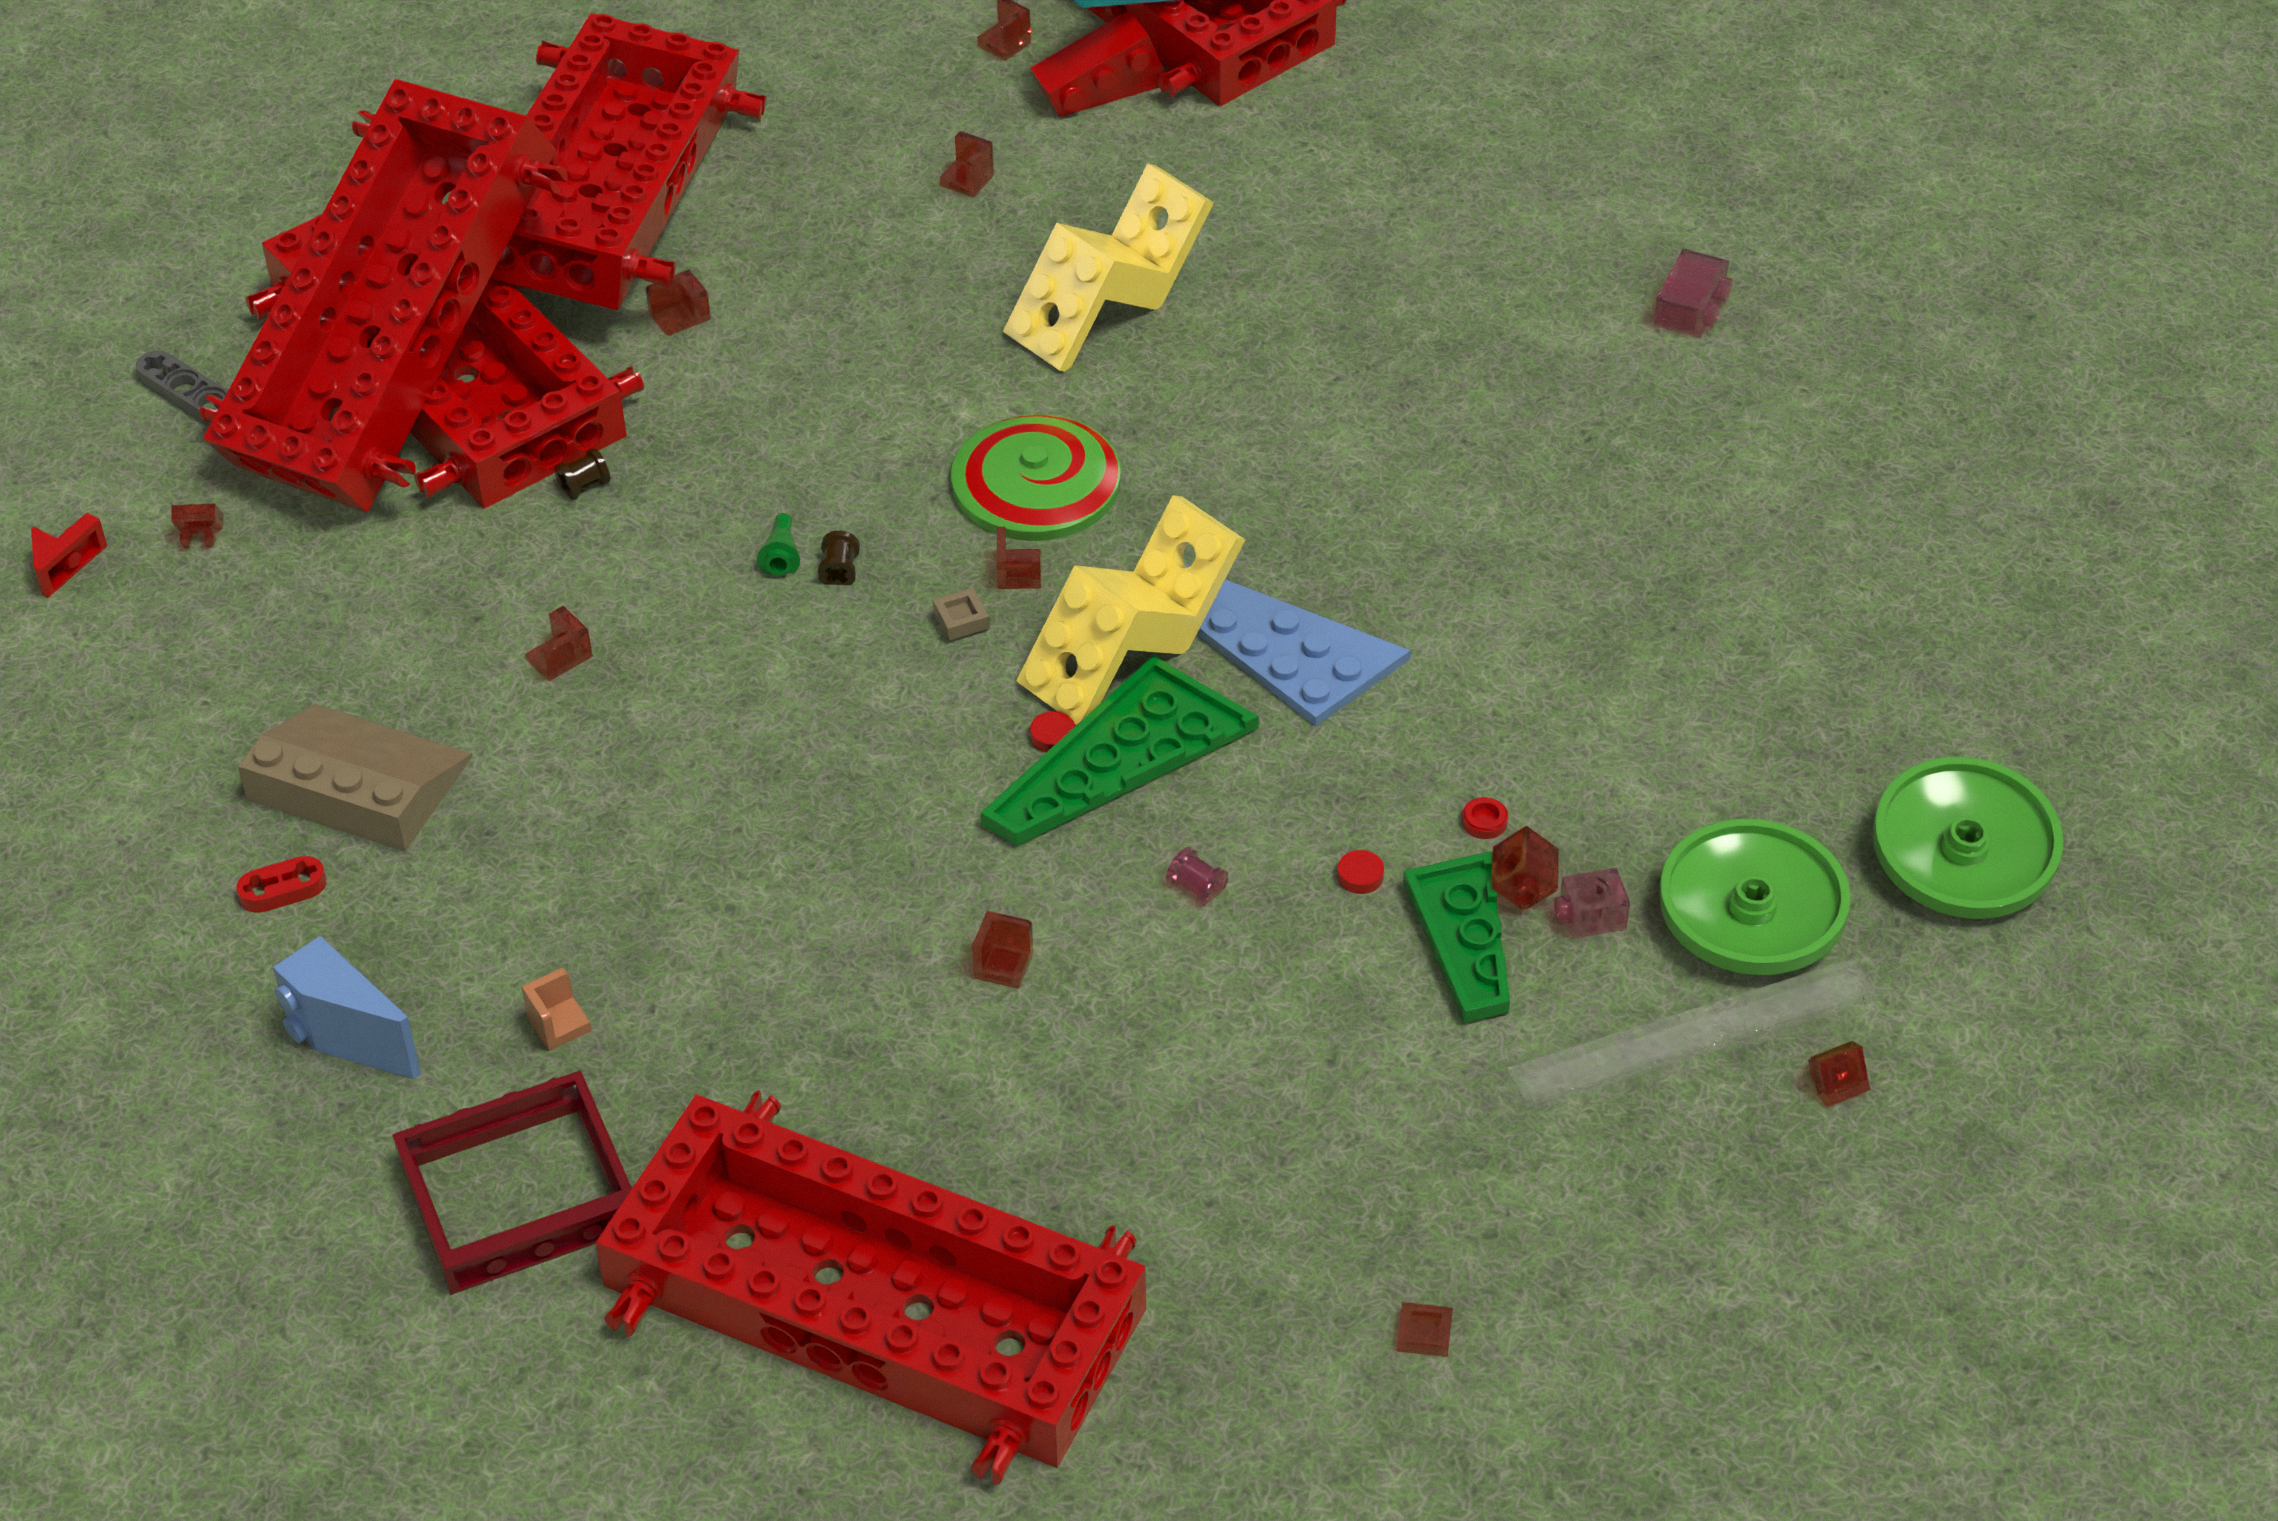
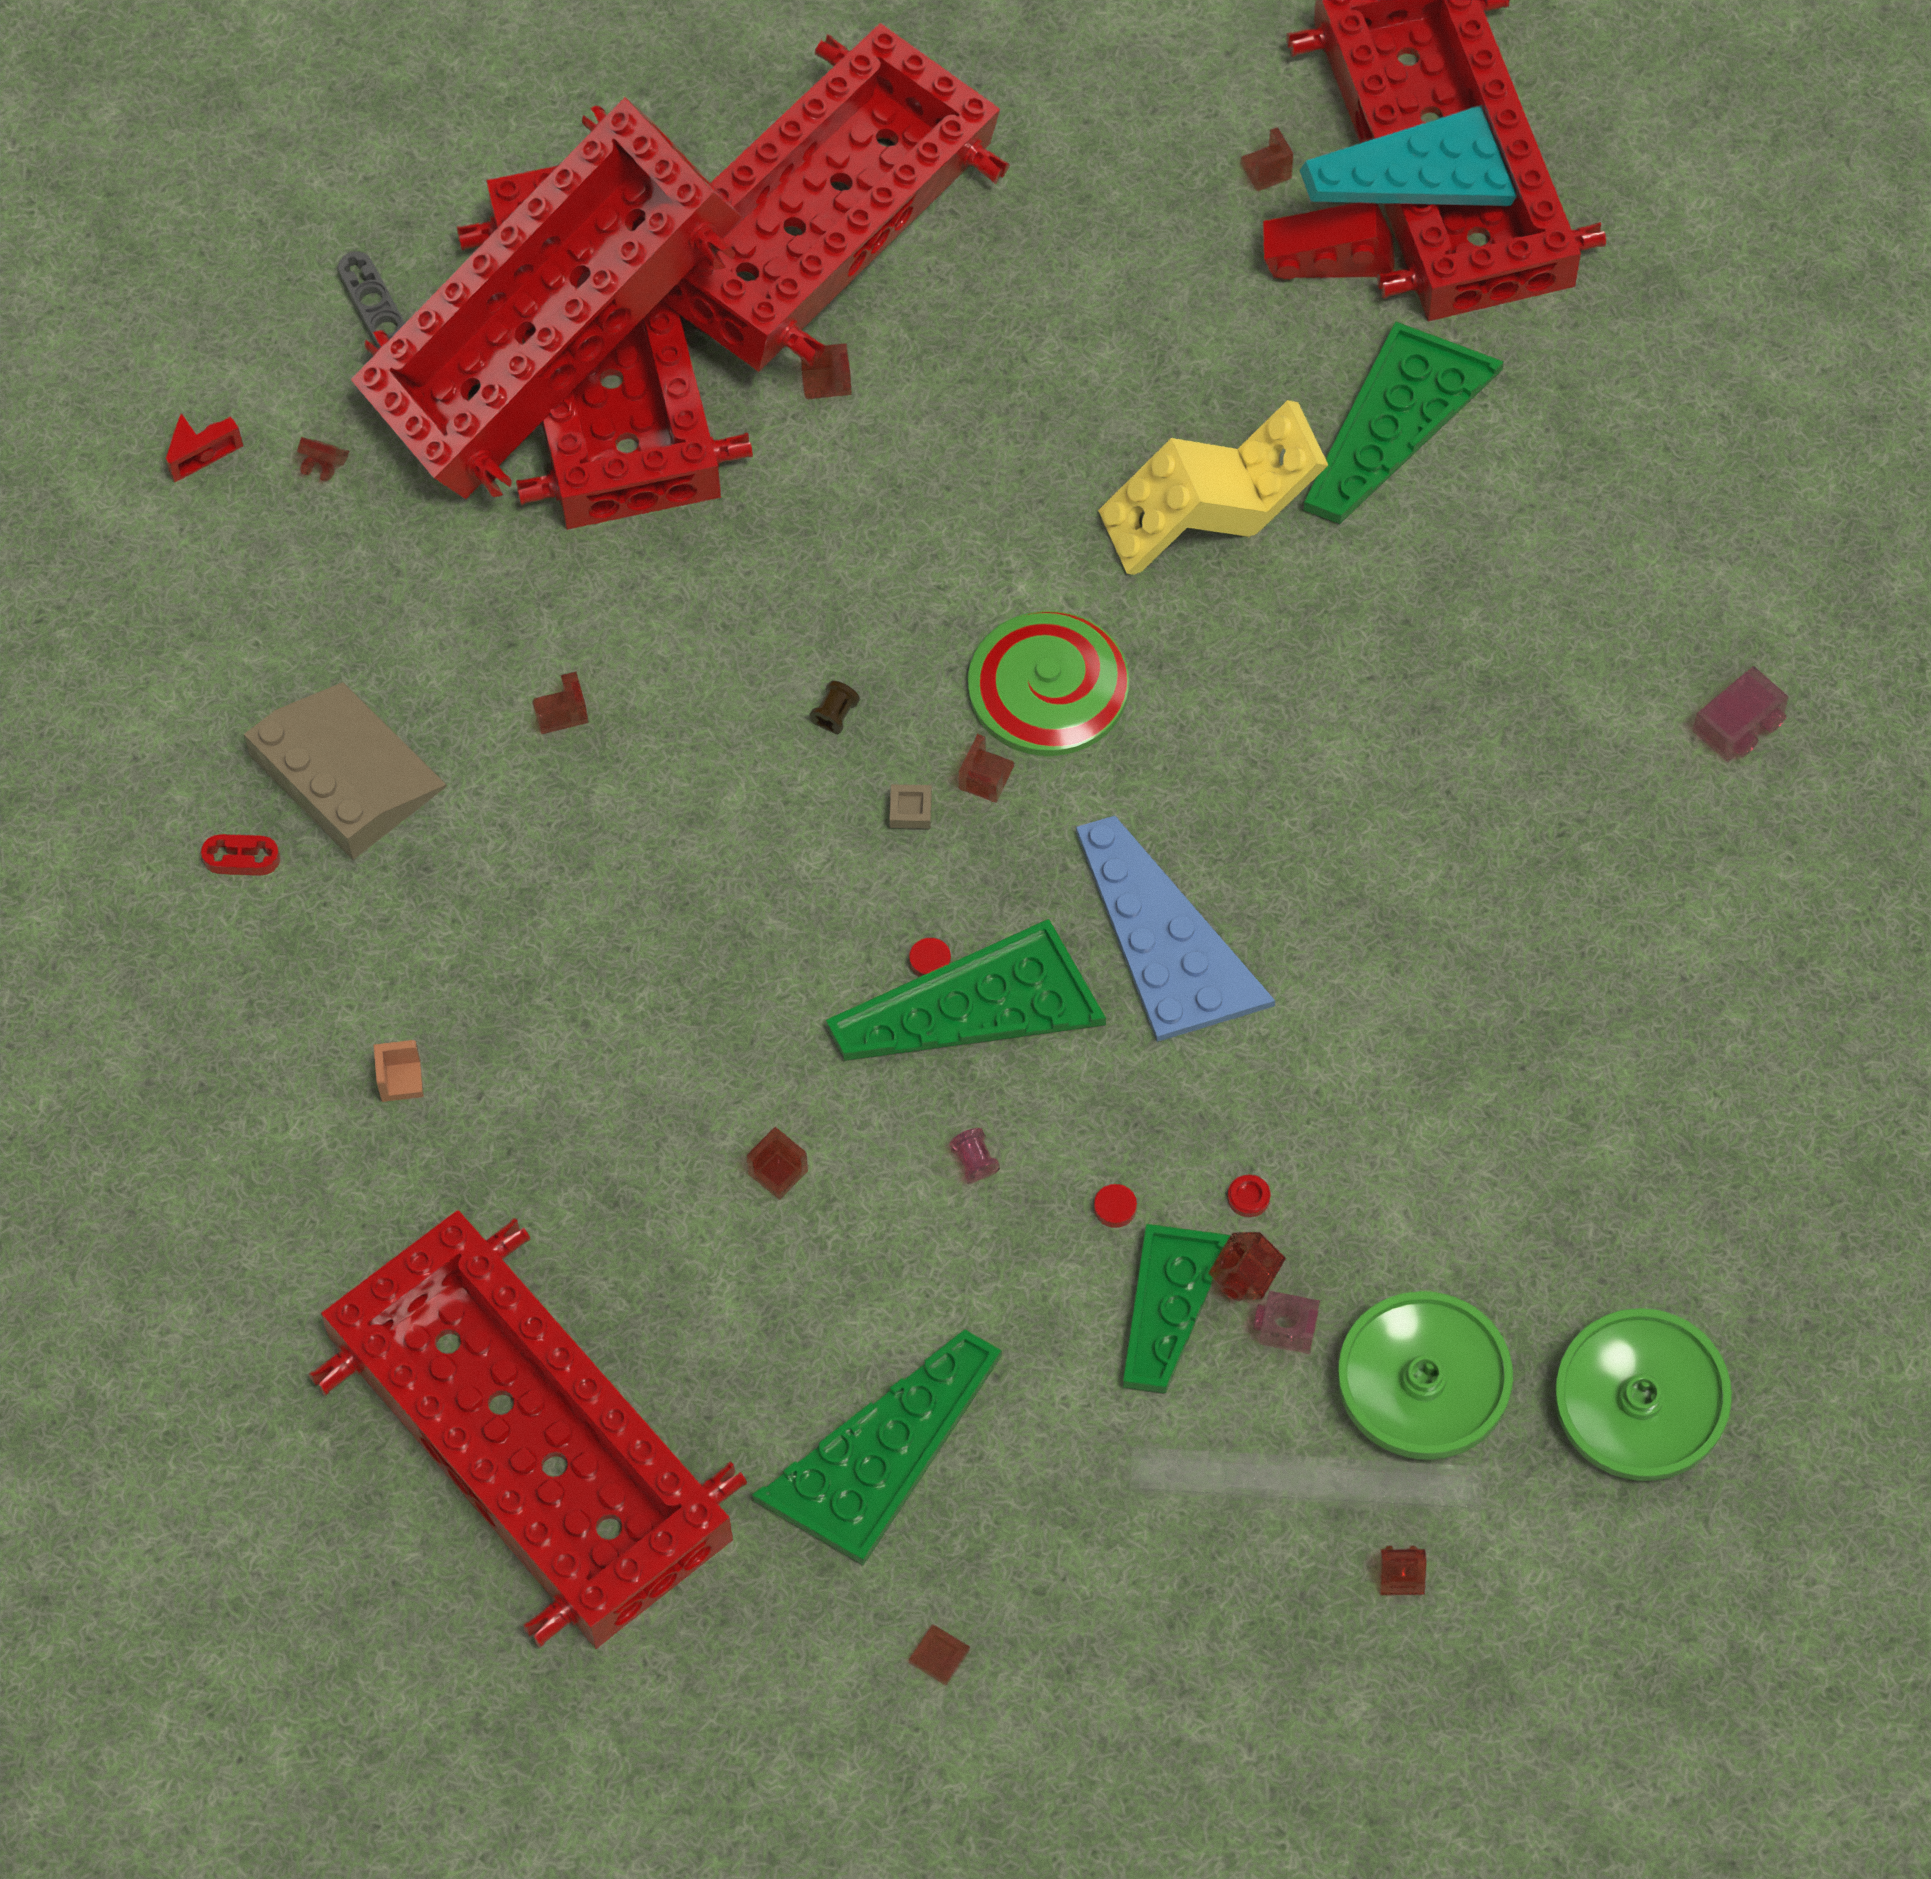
camera: 25 degrees right, 15 degrees up
medium blue slope [273,936,421,1079] -> none
dark red window [392,1070,632,1295] -> none
dark brown bush [554,448,611,499] -> none
green cone [757,513,800,576] -> none
clear red panel [940,131,994,198] -> none
light yellow bracket [1016,495,1245,725] -> none
none -> green wing [752,1329,1002,1566]
none -> green wing [1304,321,1504,524]

